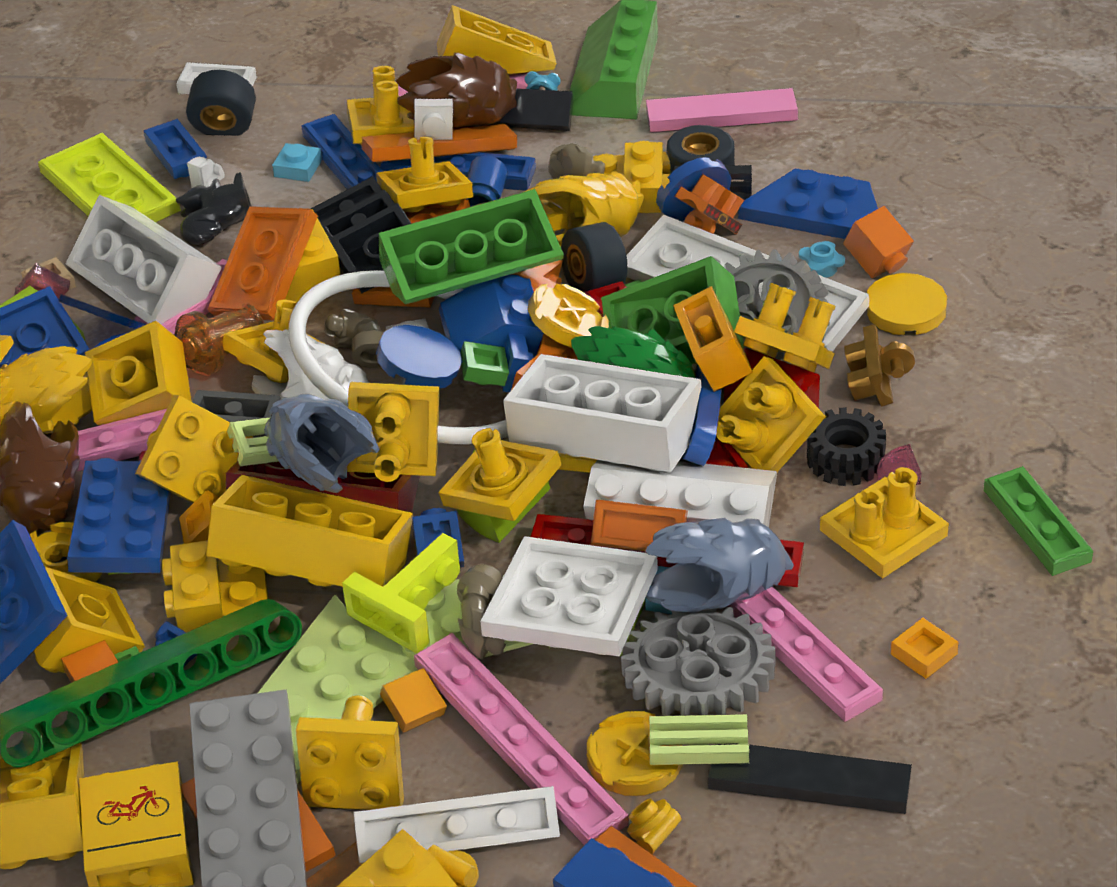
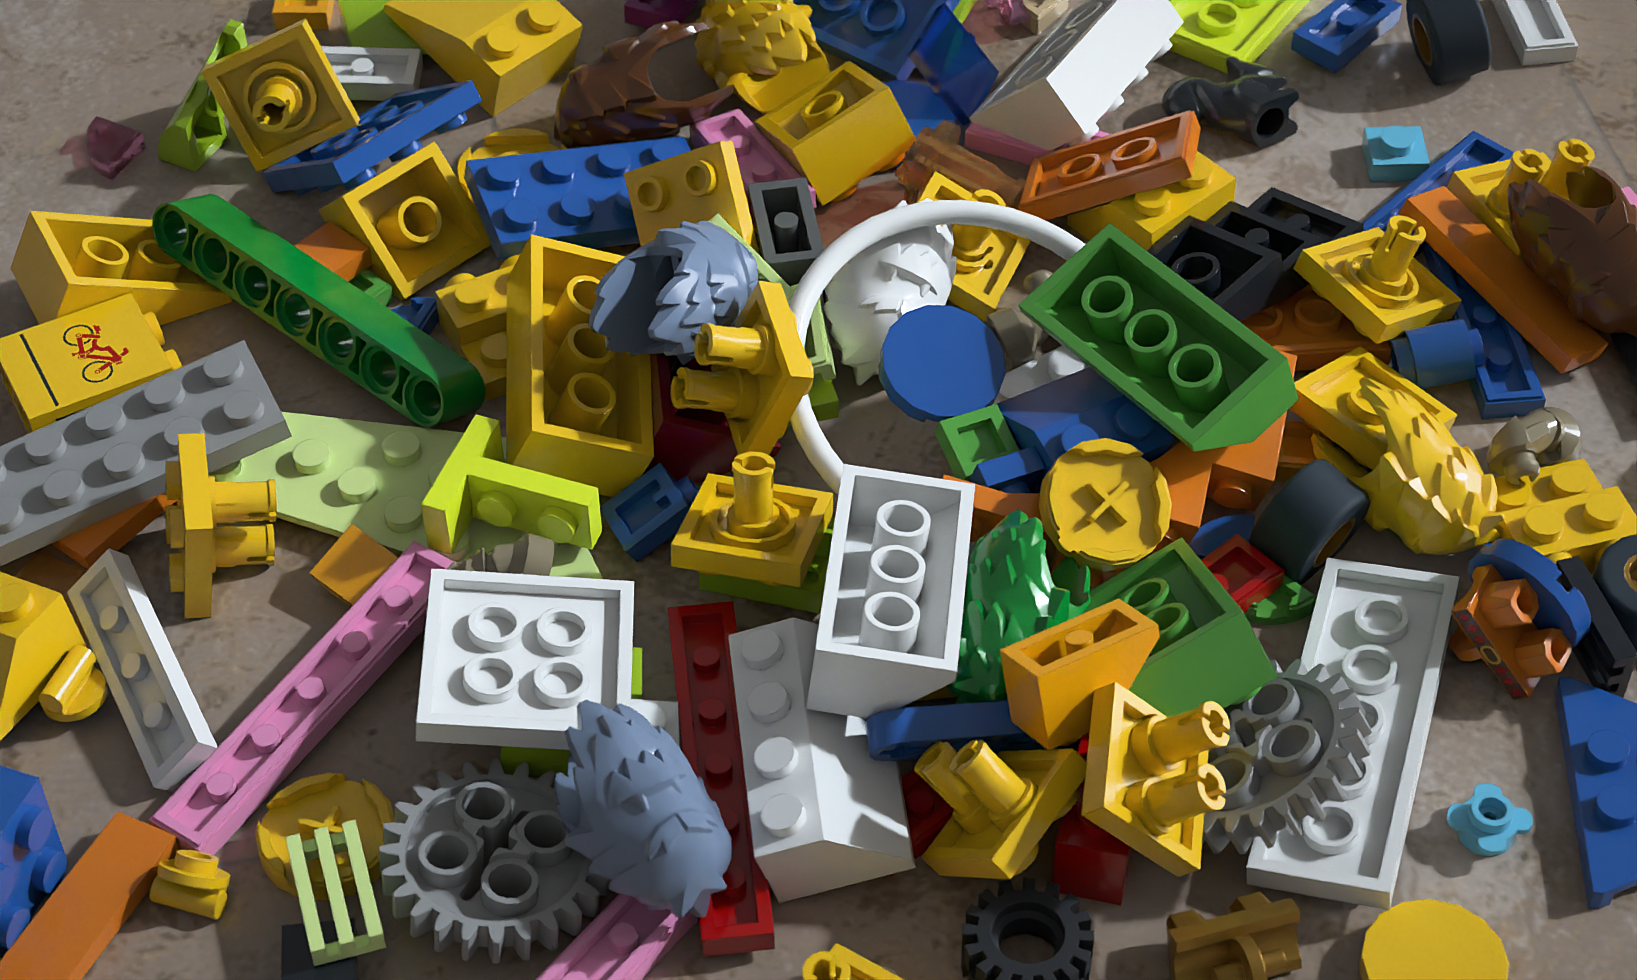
camera: 70 degrees right, 5 degrees up
white tile [187,157,225,188] -> none
white plate [414,99,453,140] -> none
orange tile [591,500,688,551] -> none
orange brick [843,206,914,279] -> none

